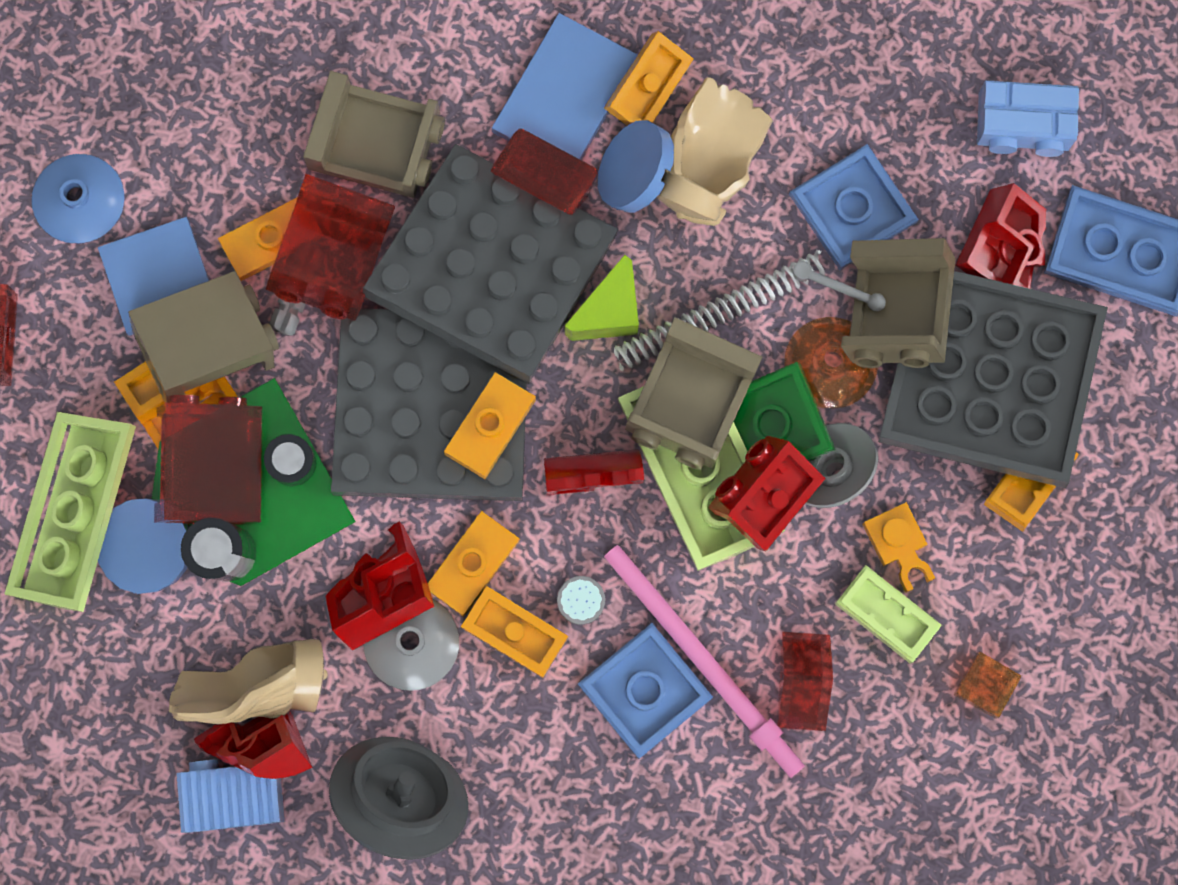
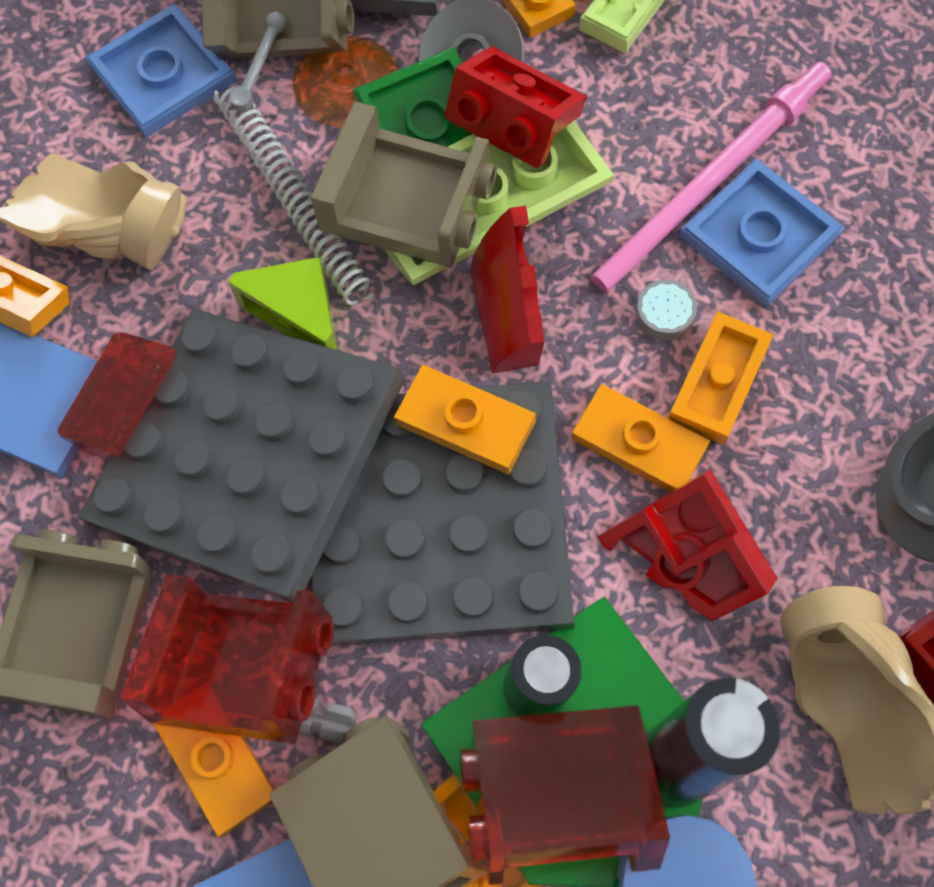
camera: 90 degrees left, 10 degrees down
light grey dish [363,600,459,691] -> none
medium blue tile [598,120,674,213] -> none
clear red slope [777,632,833,731] -> none

